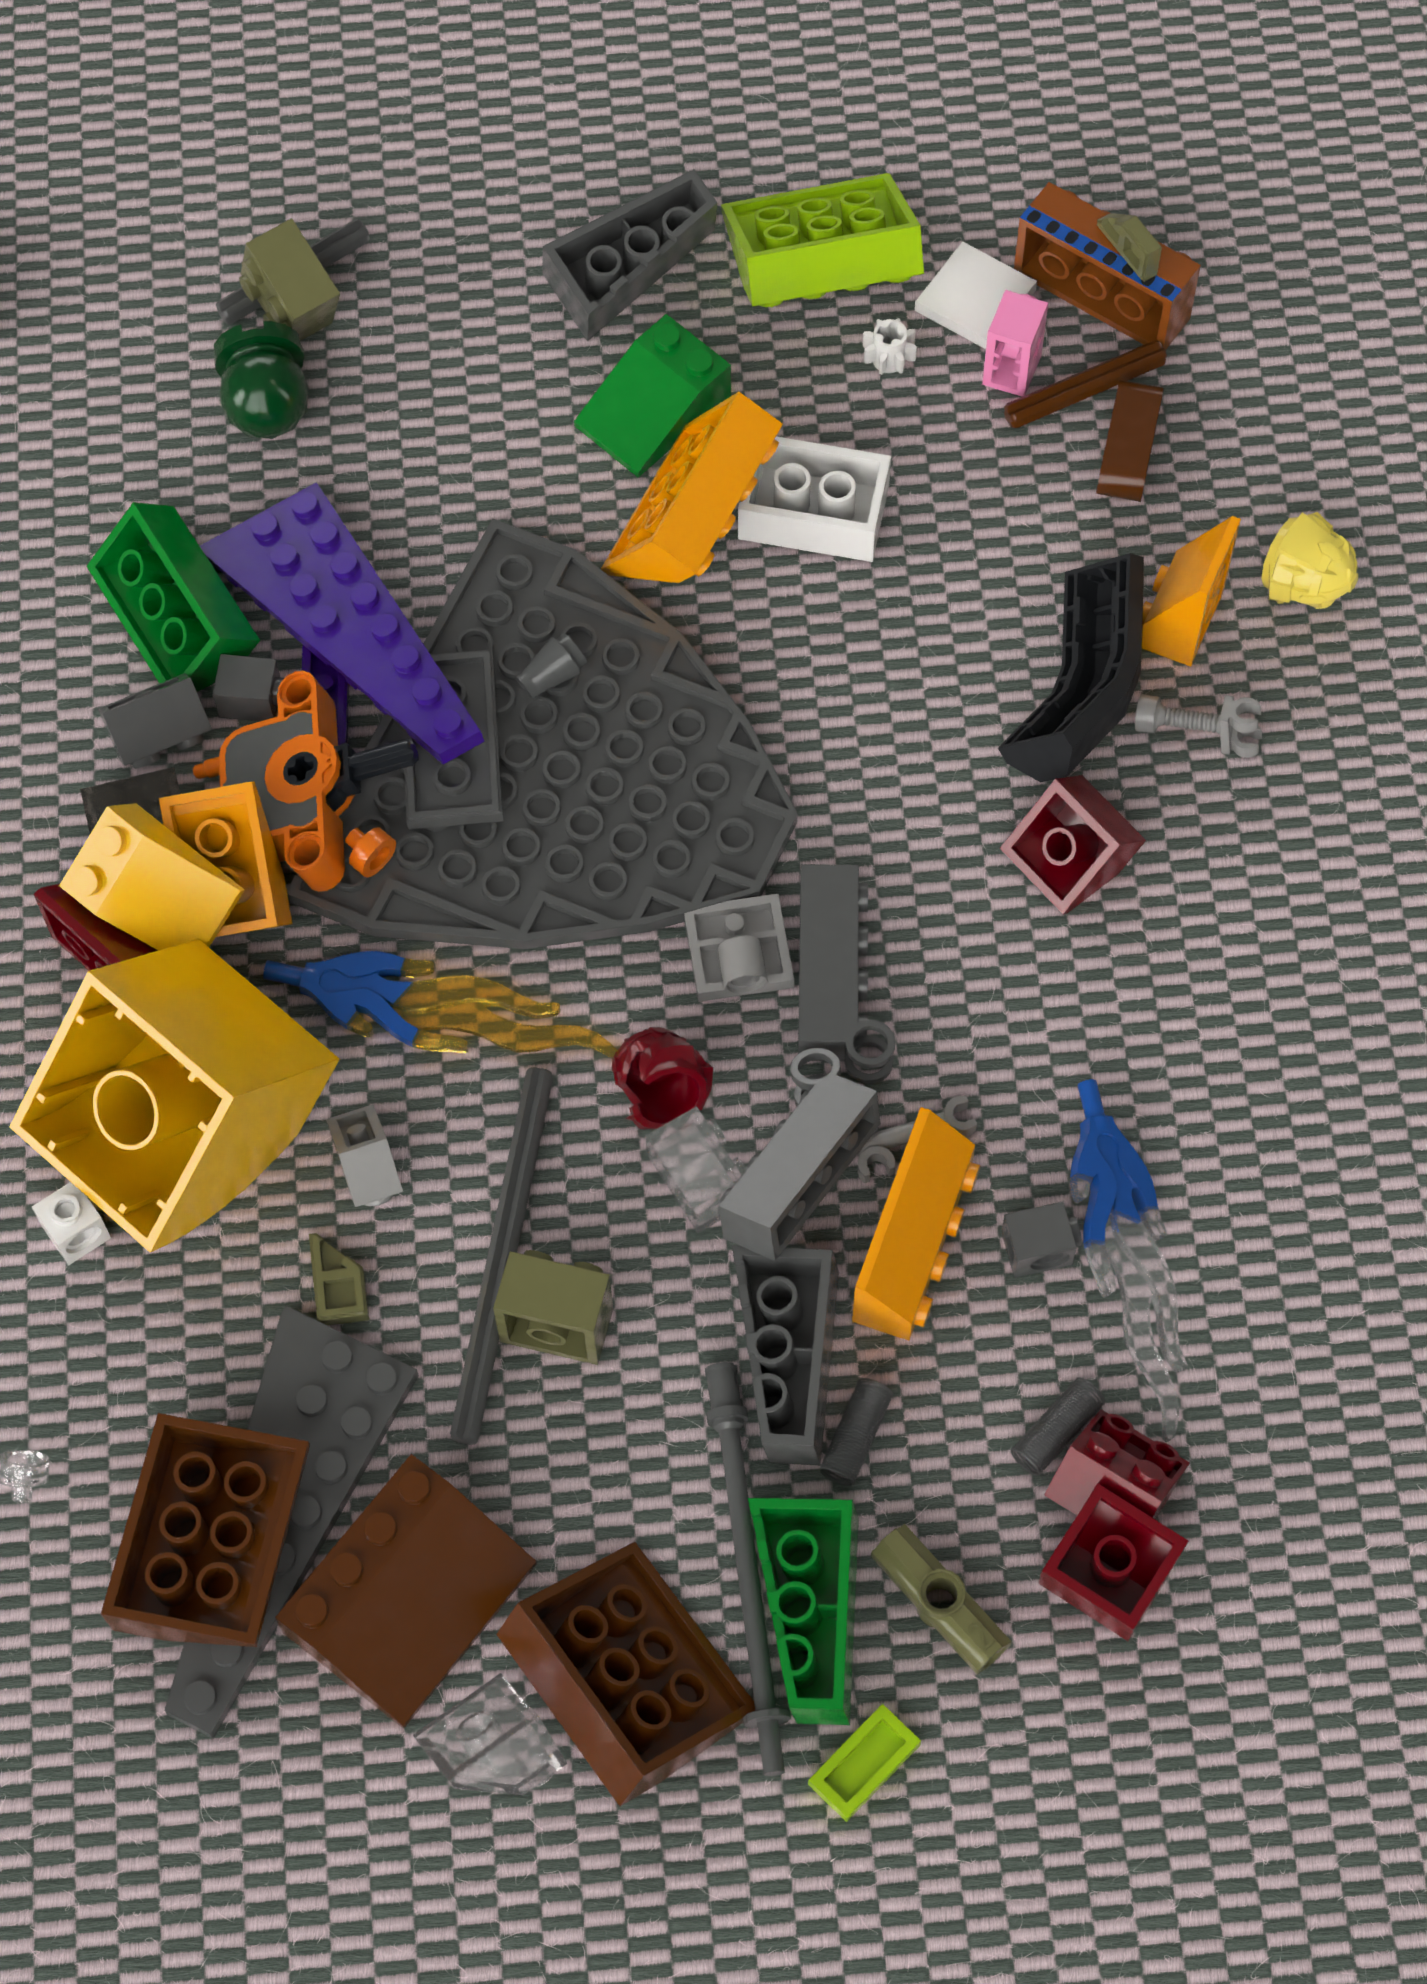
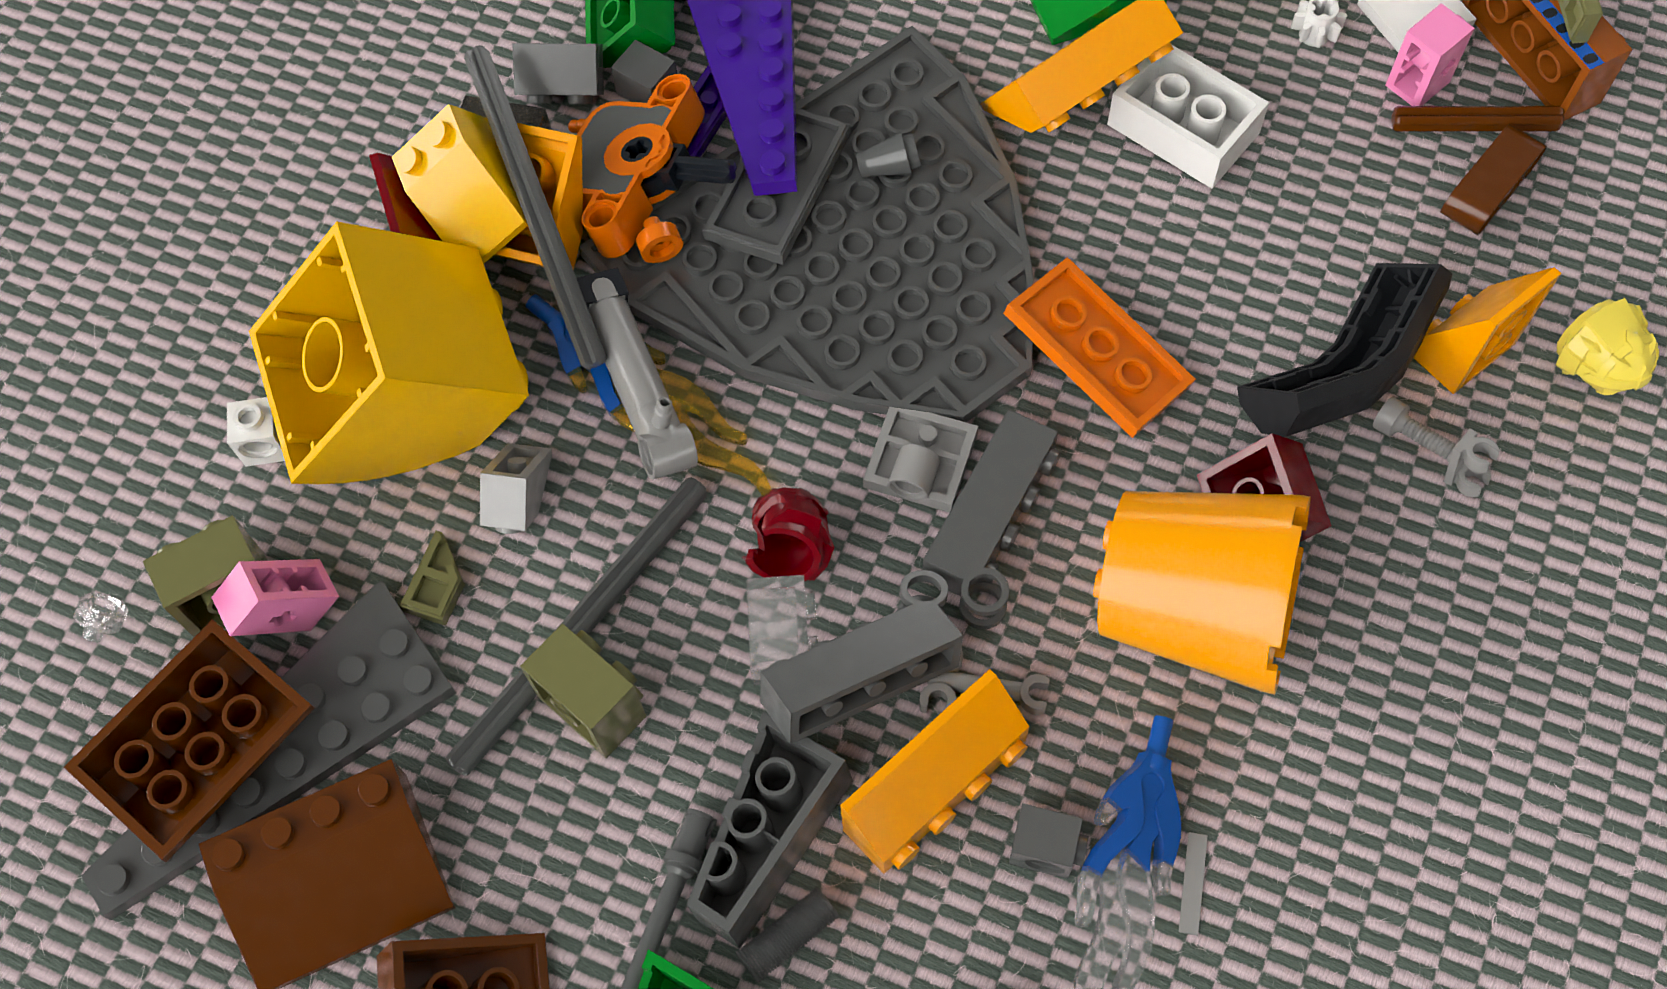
camera: 30 degrees right, 0 degrees up
none -> olive brick [143,515,268,637]
none -> bright pink brick [211,559,339,636]
none -> dark grey axle [464,45,607,369]
none -> light grey piece [576,267,698,480]
none -> orange plate [1003,257,1196,438]
none -> light orange cone [1093,491,1311,695]
none -> light grey piece [1179,832,1208,936]

